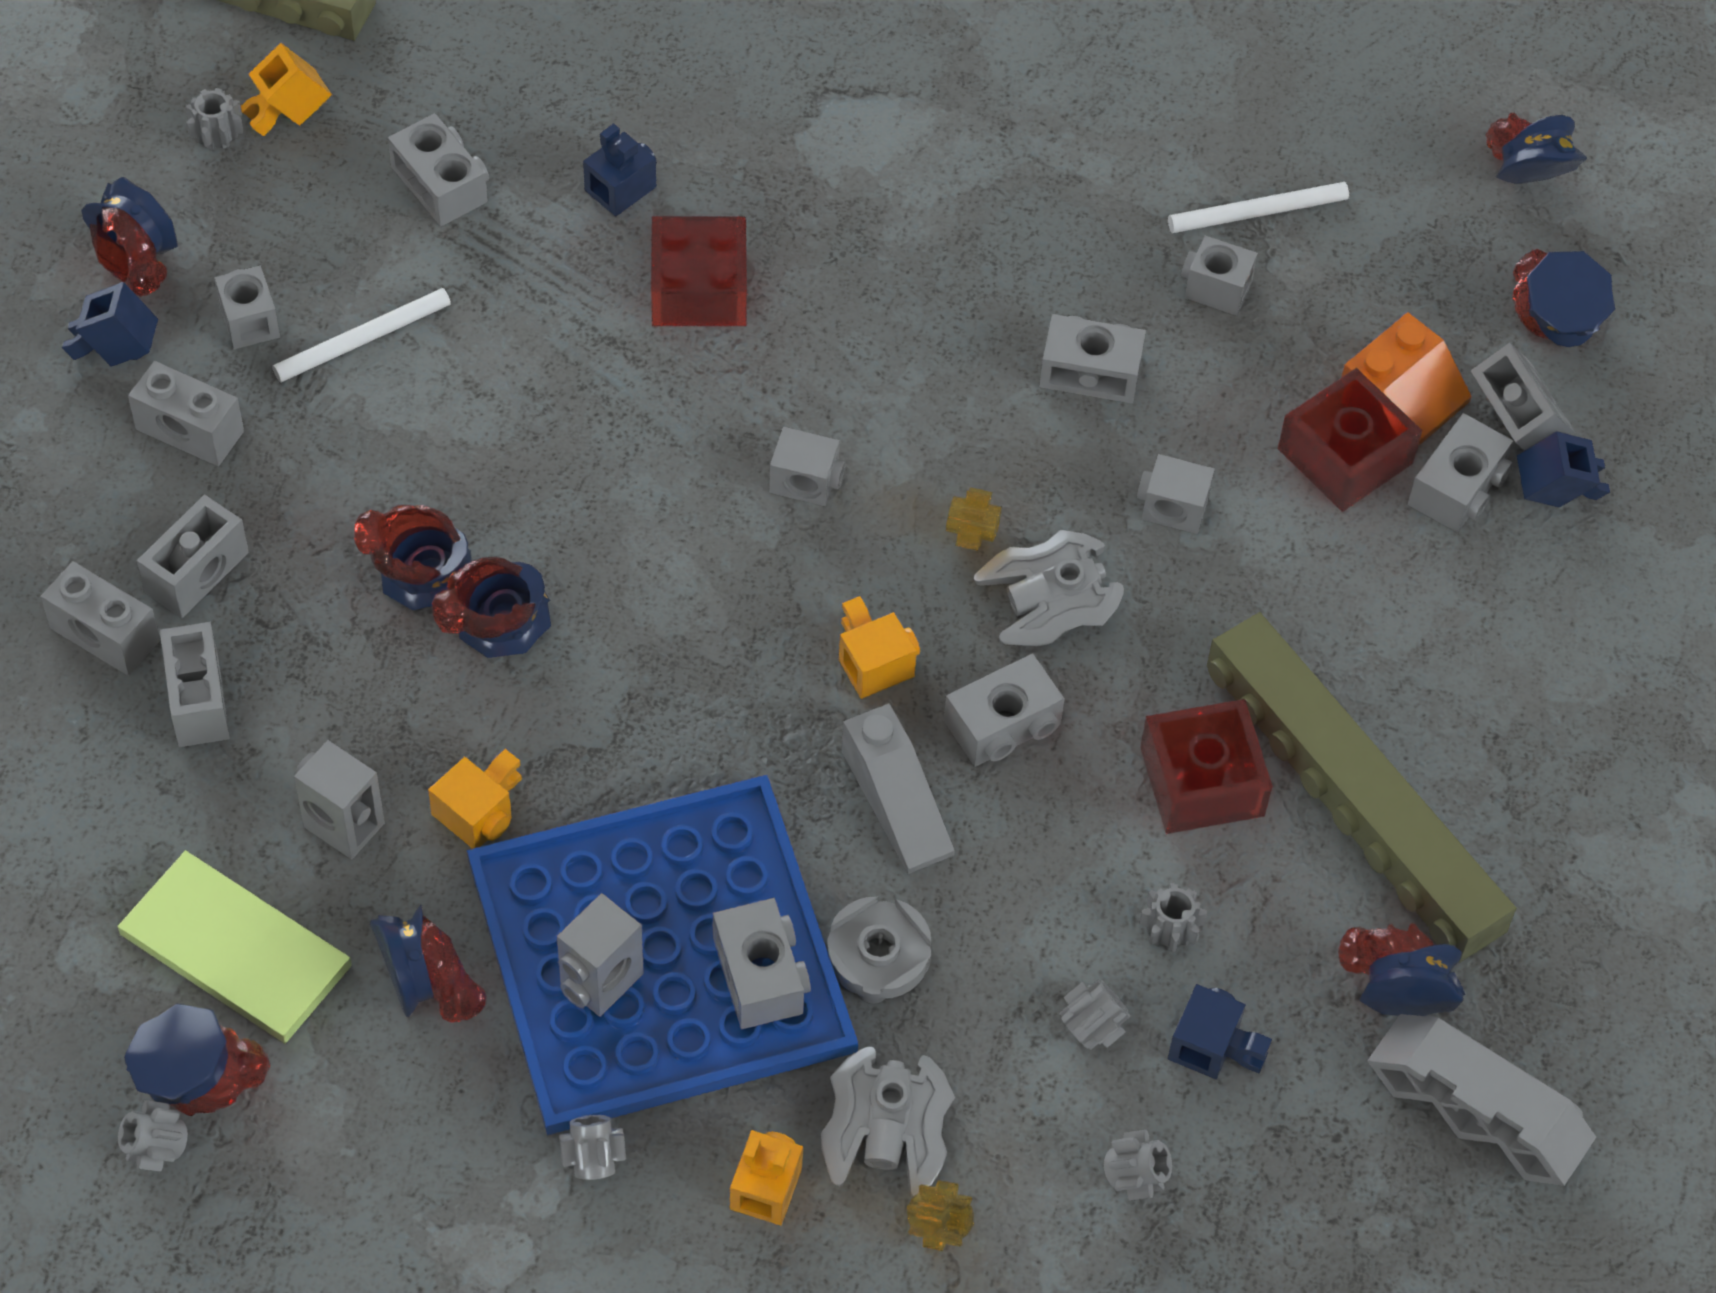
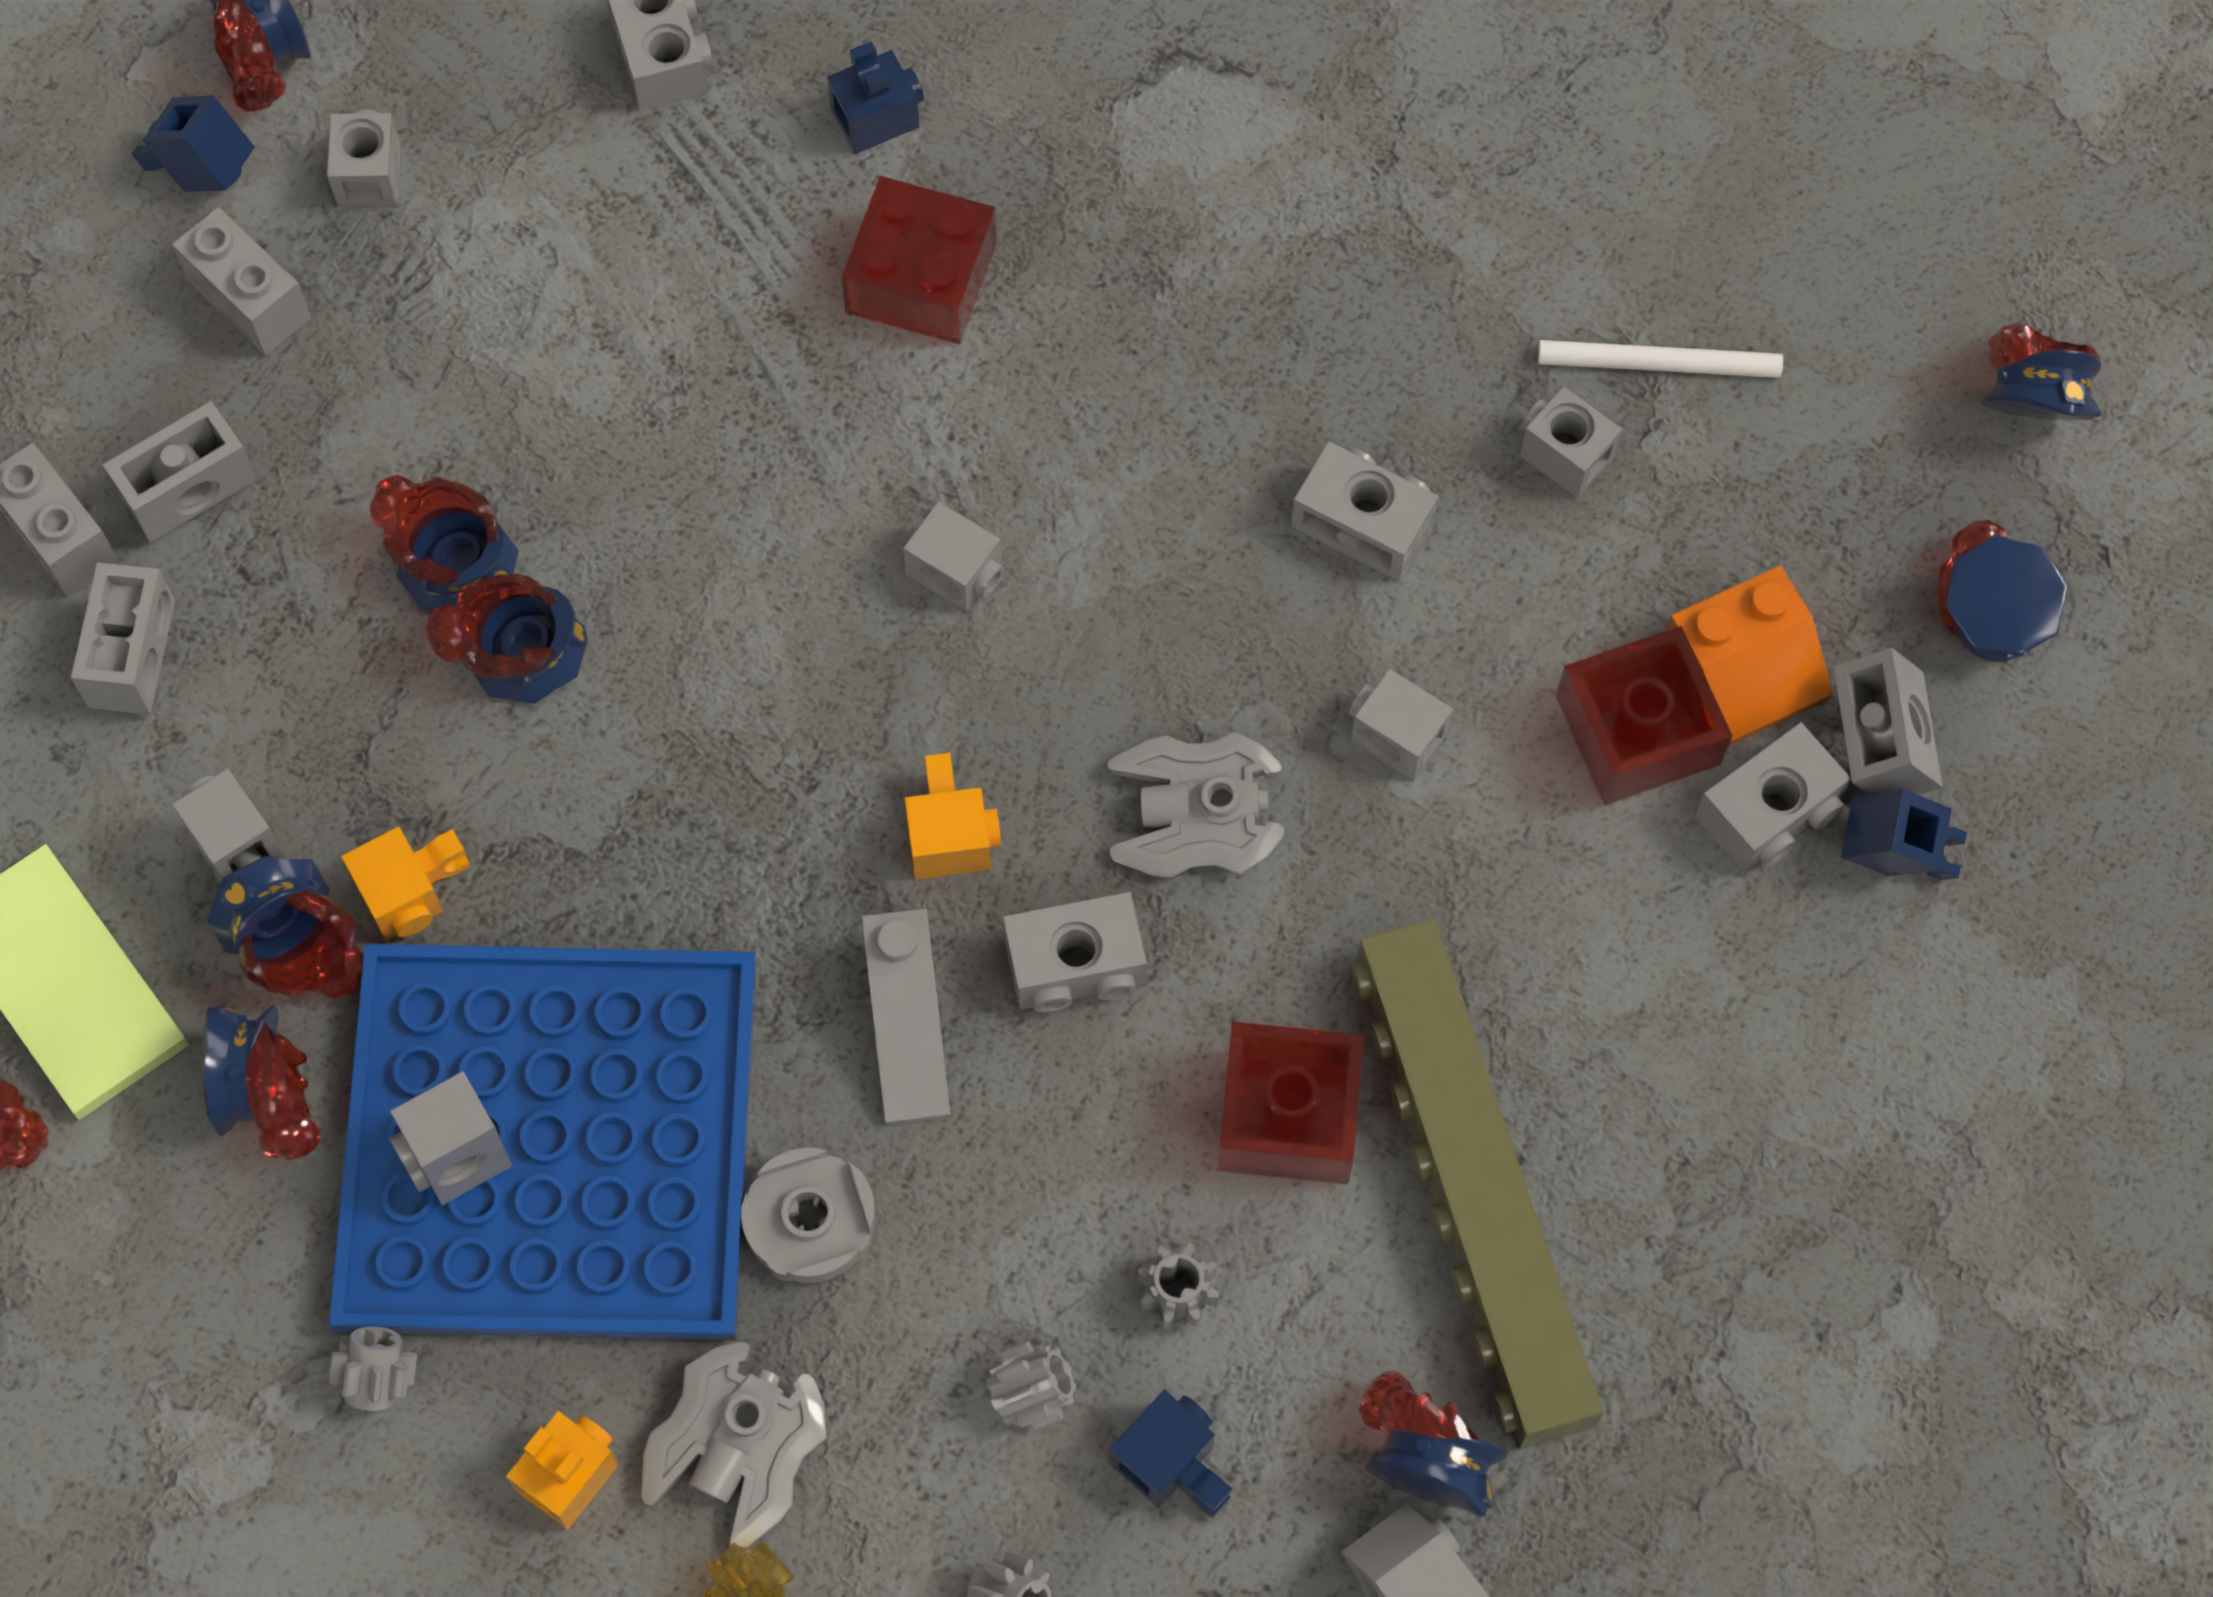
camera: 20 degrees right, 10 degrees up
white bar [272,288,451,383] -> none
light grey brick [713,898,811,1029] -> none
clear yellow gear [946,487,1002,551] -> none
none -> piece [207,856,364,999]

